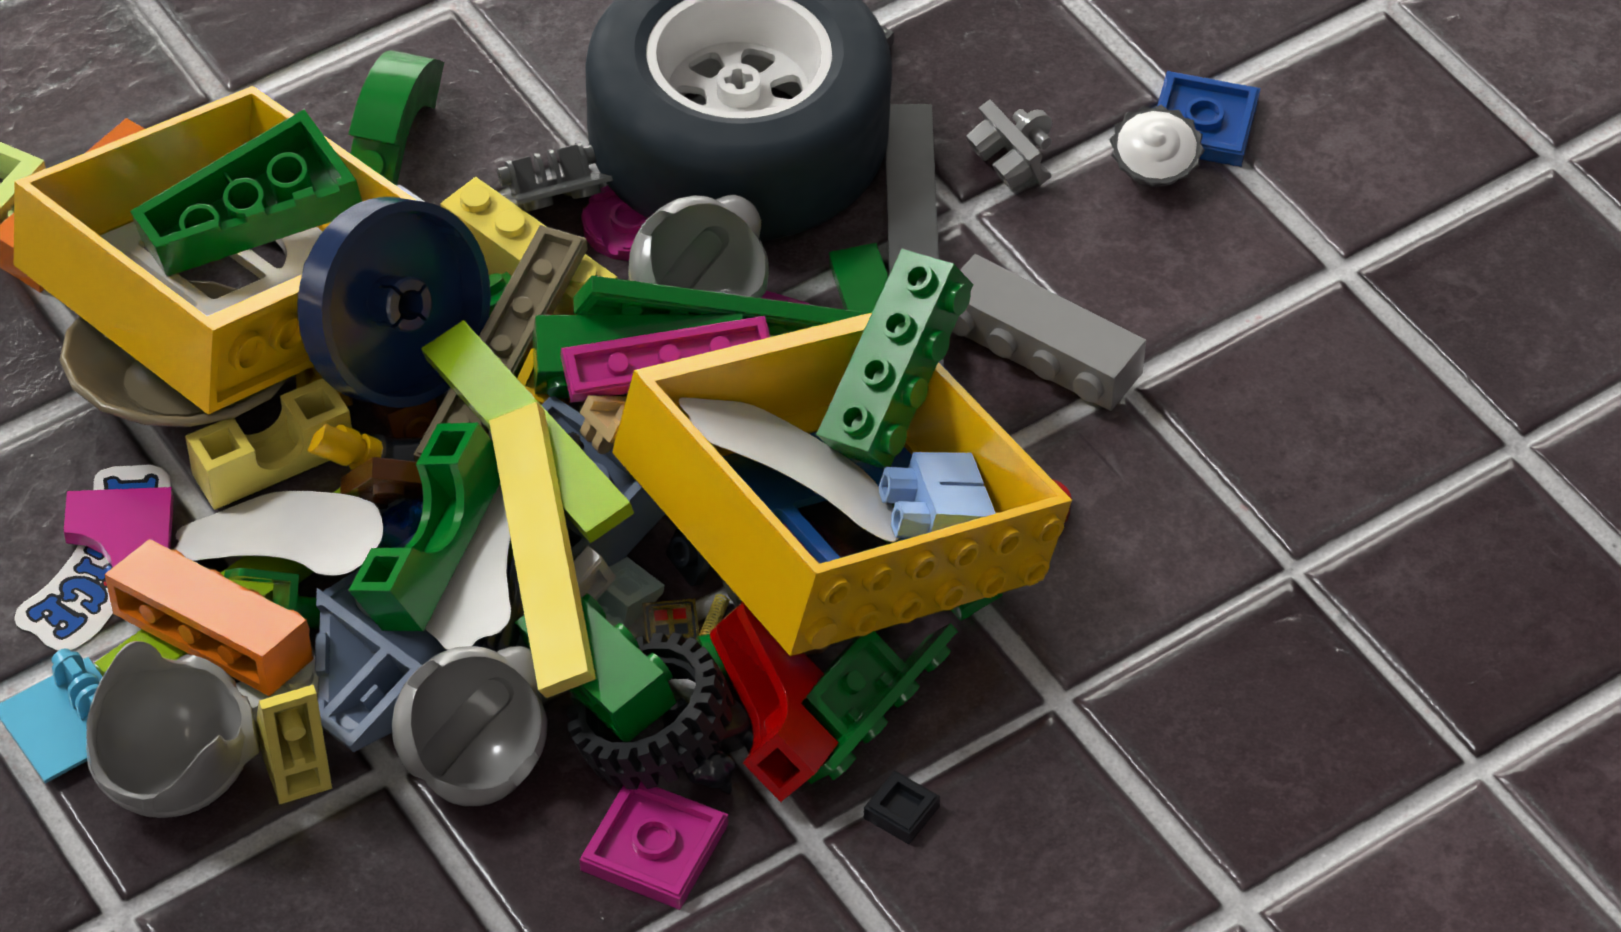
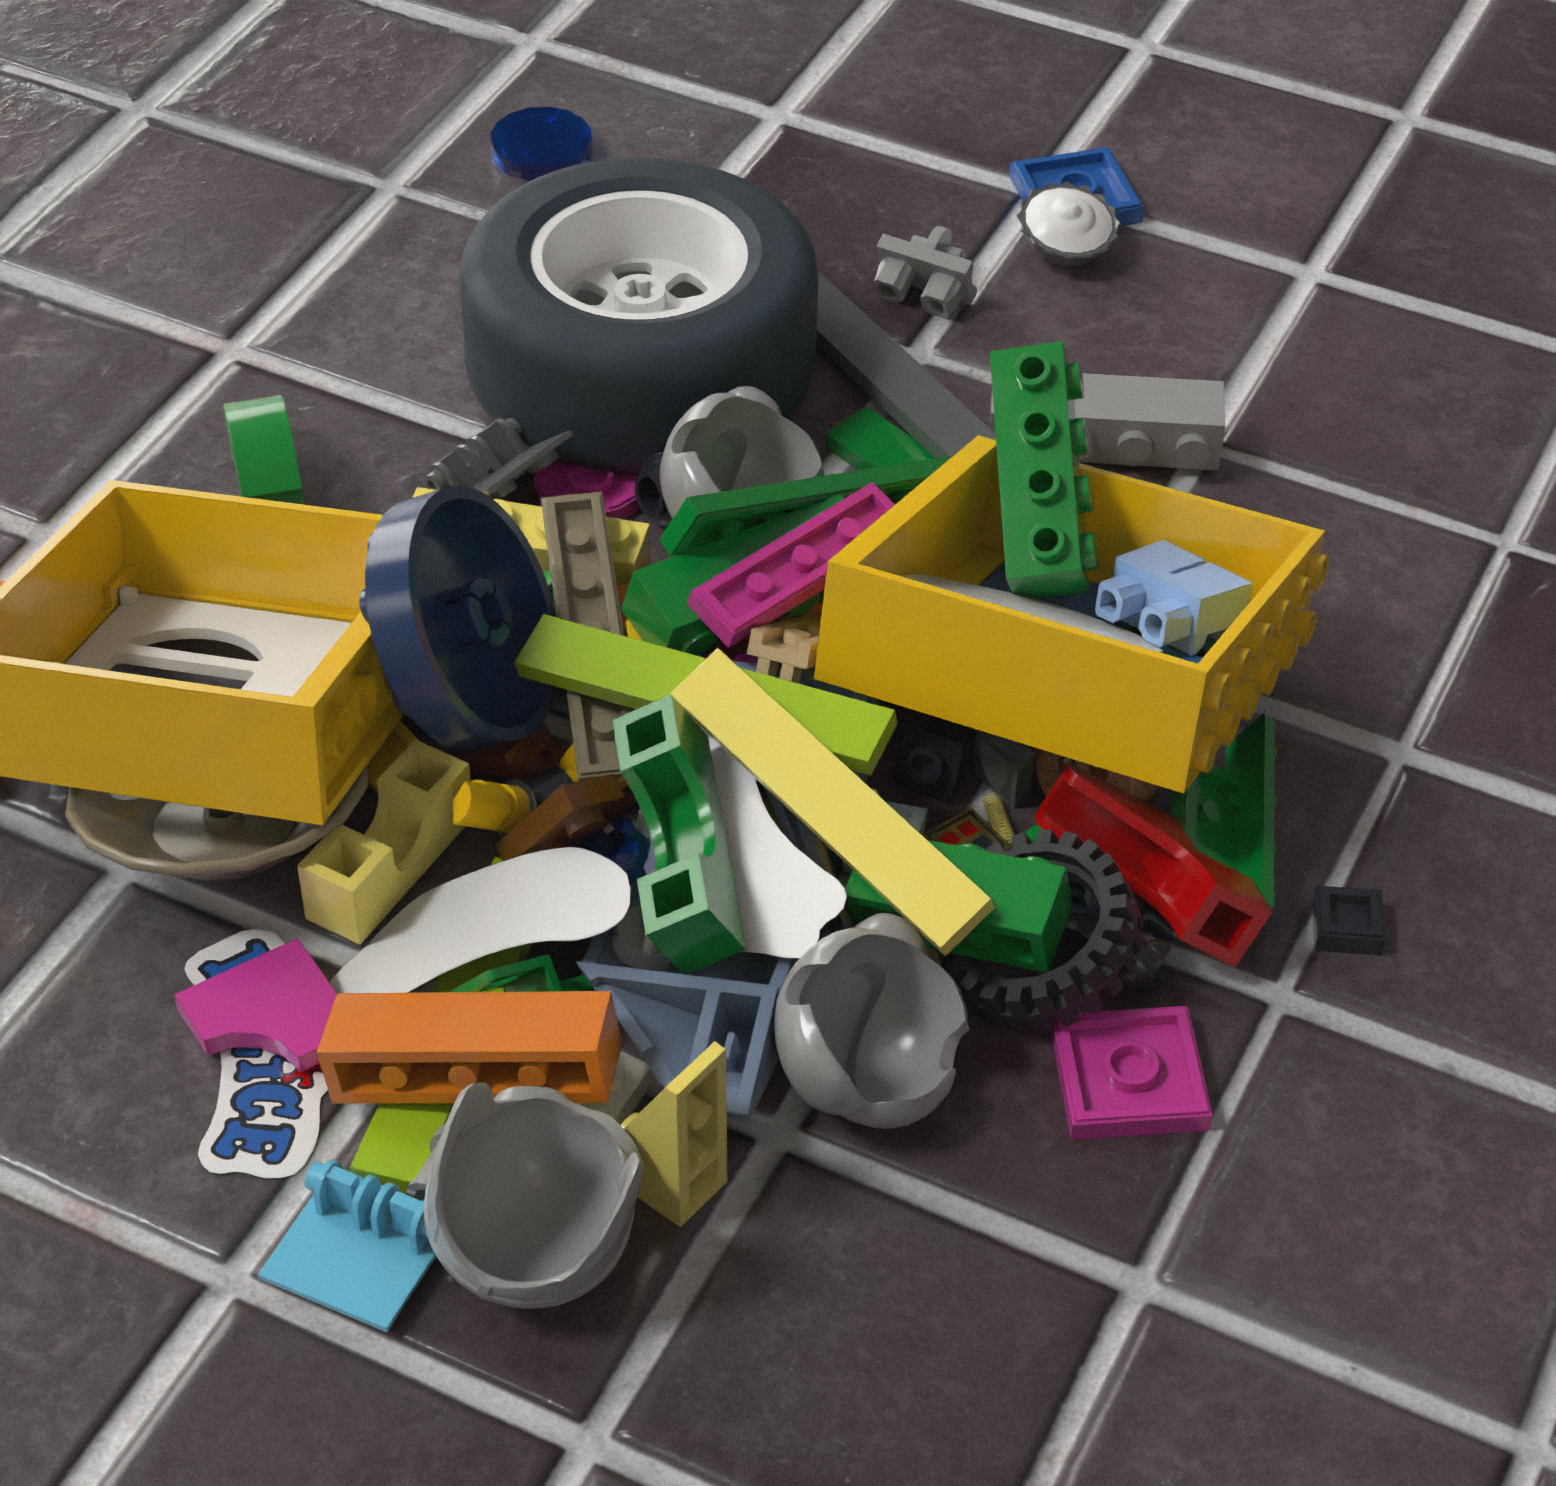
camera: 30 degrees left, 5 degrees down
green wedge [130,109,363,277] -> none

